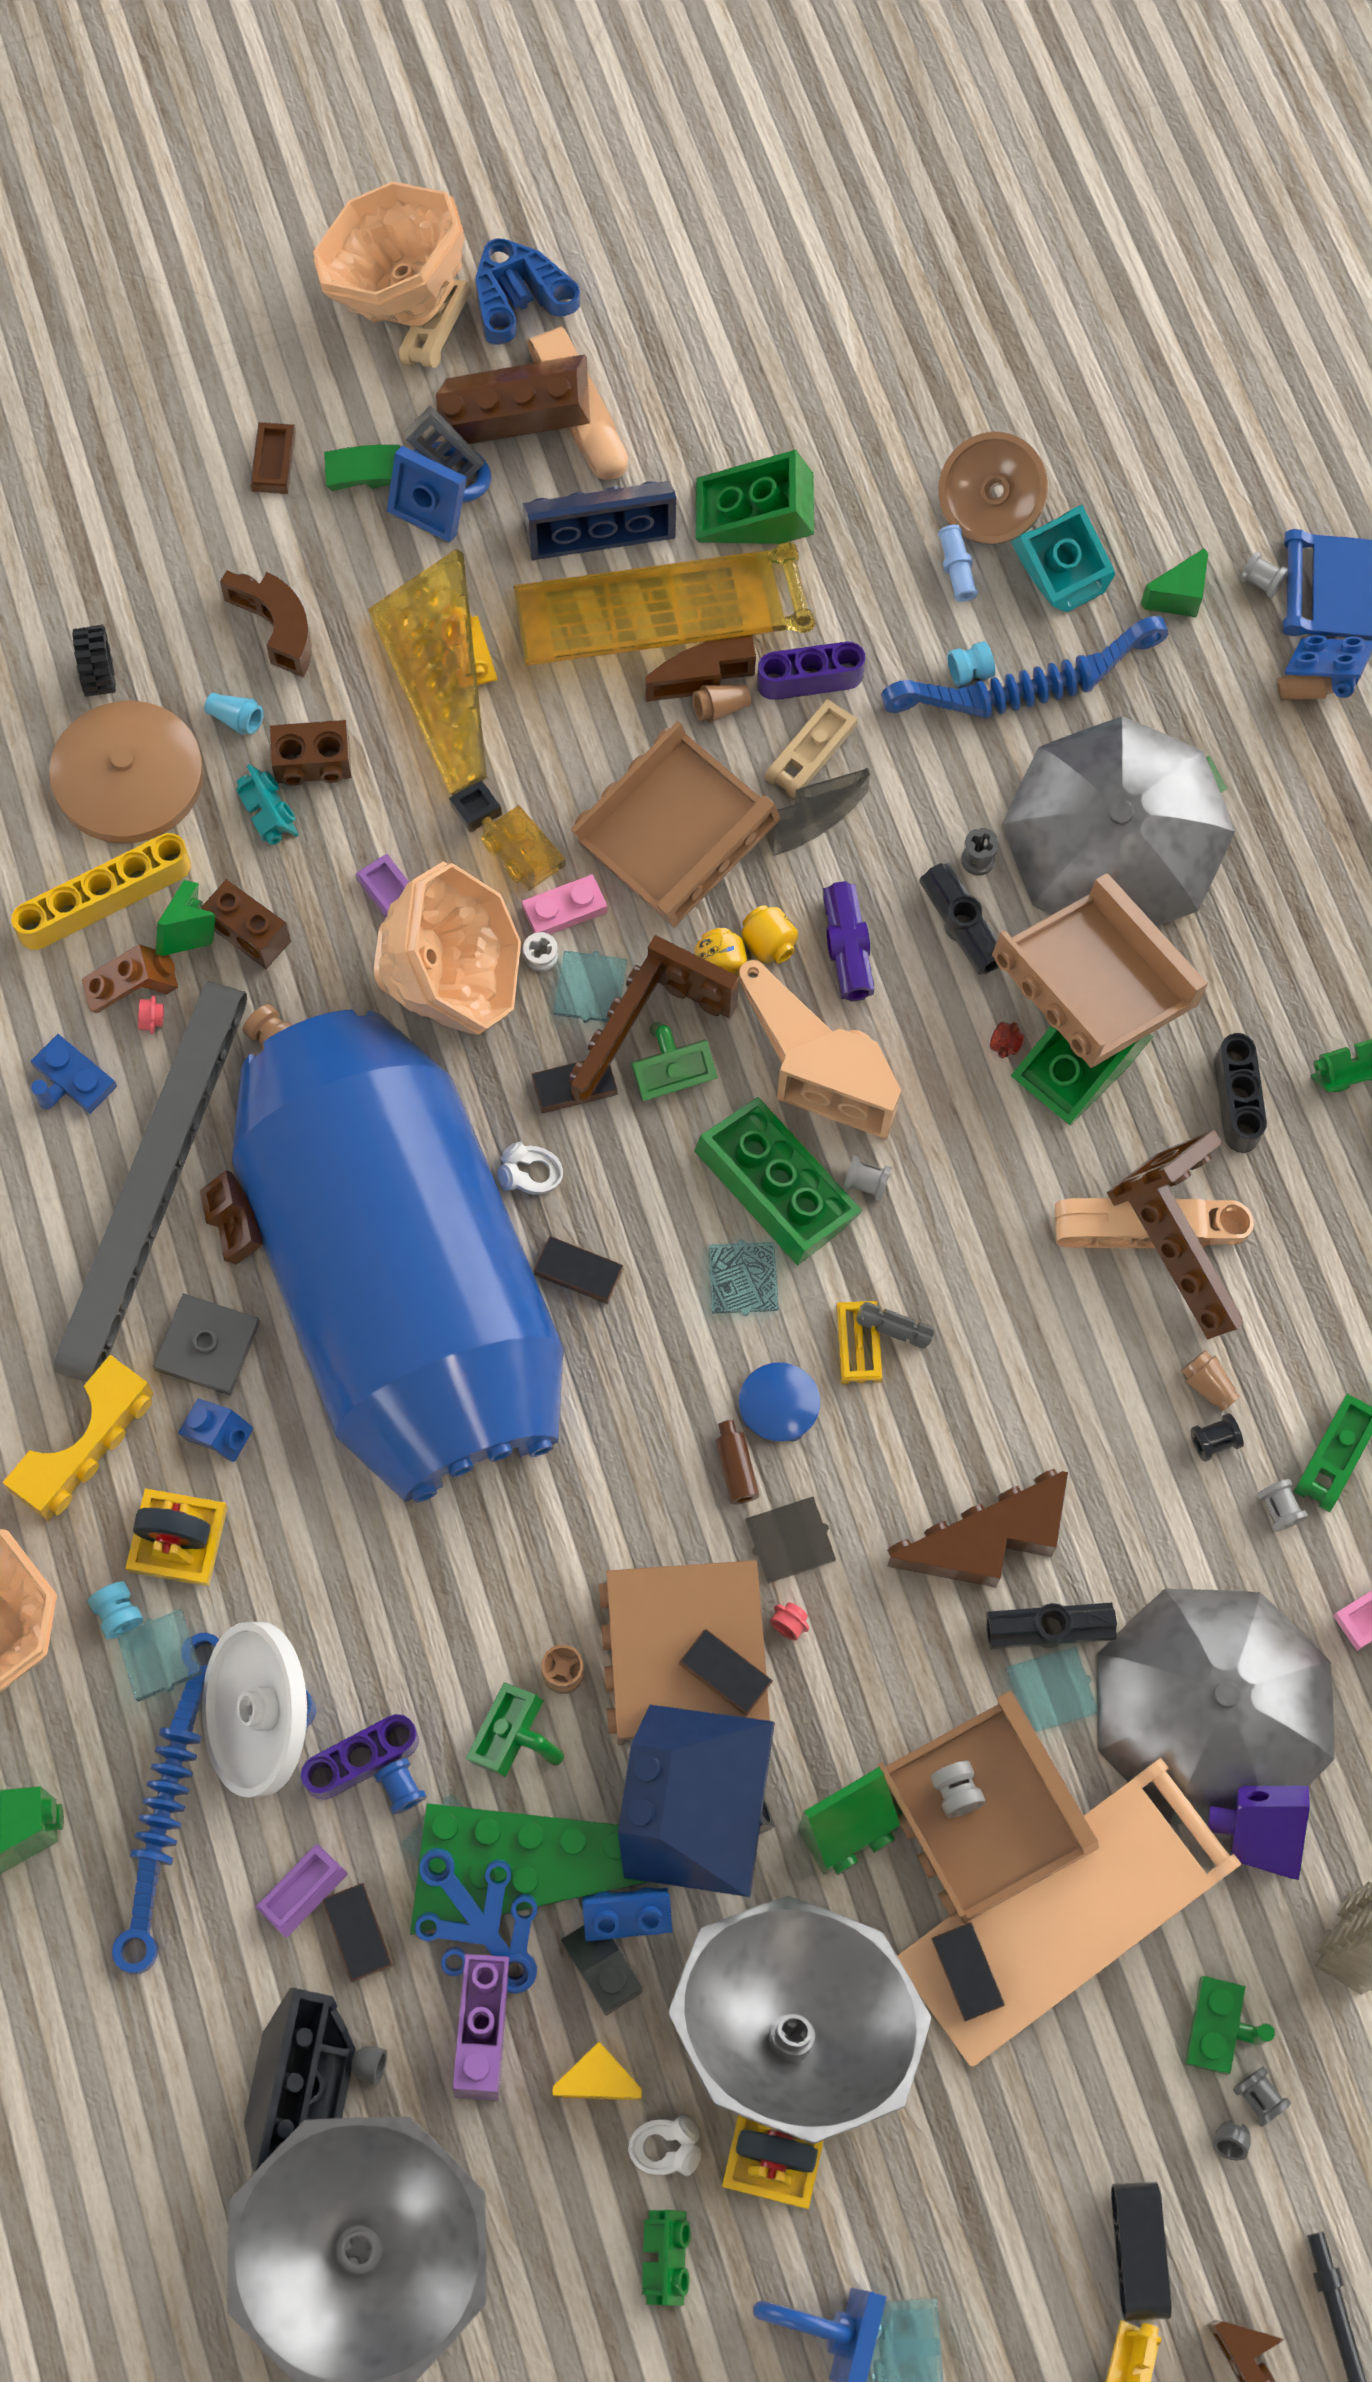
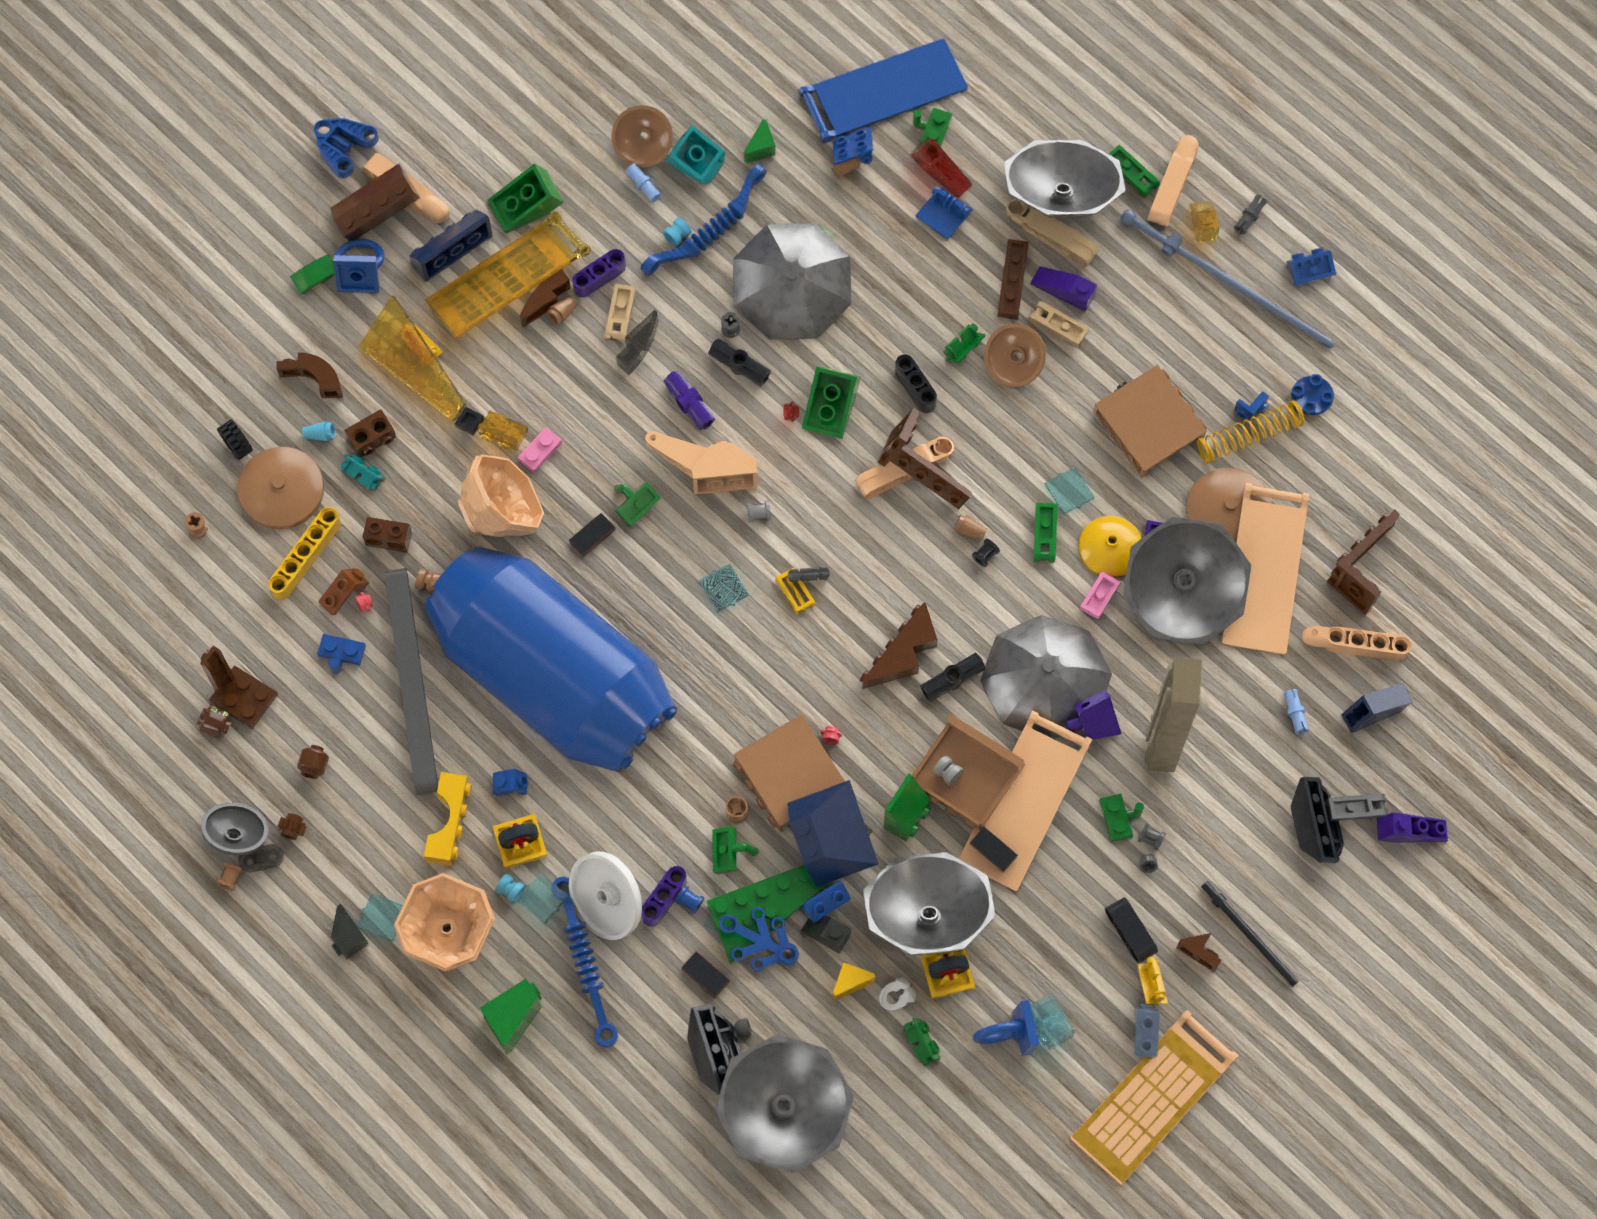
camera: 25 degrees left, 0 degrees up
dark grey plate [153,1293,260,1396] -> none
green slope [155,880,215,956] -> none
reddish brown slope [200,1170,263,1265] -> none
reddish brown tile [250,422,296,494] -> none
medium lavender tile [256,1843,348,1938] -> none
light nougat rock [313,182,465,326] -> none
medium lavender tile [355,854,409,917] -> none
tan plate [399,280,471,368] -> none
dark grey slope [405,405,484,482] -> none
medium lavender slope [453,1954,509,2101] -> none
white piece [497,1141,563,1195] -> none
white bush [523,932,558,972] -> none
black tile [534,1236,624,1305] -> none
clear light blue piece [554,950,627,1023] -> none
reddish brown bracket [568,935,739,1103] -> none
medium nougat panel [571,721,781,928] -> none
black tile [679,1628,773,1716] -> none
yellow head [694,928,747,976] -> none
green slope [694,1097,862,1266] -> none
reddish brown cylinder [715,1420,760,1504] -> none
blue dish [739,1362,820,1442] -> none
yellow head [741,905,798,964] -> none
clear smoke piece [745,1496,836,1584] -> none
medium nougat panel [992,873,1208,1068] -> none
clear light blue piece [1006,1647,1099,1732] -> none
light grey bush [1239,551,1288,599] -> none
light grey bush [1257,1479,1308,1532] -> none

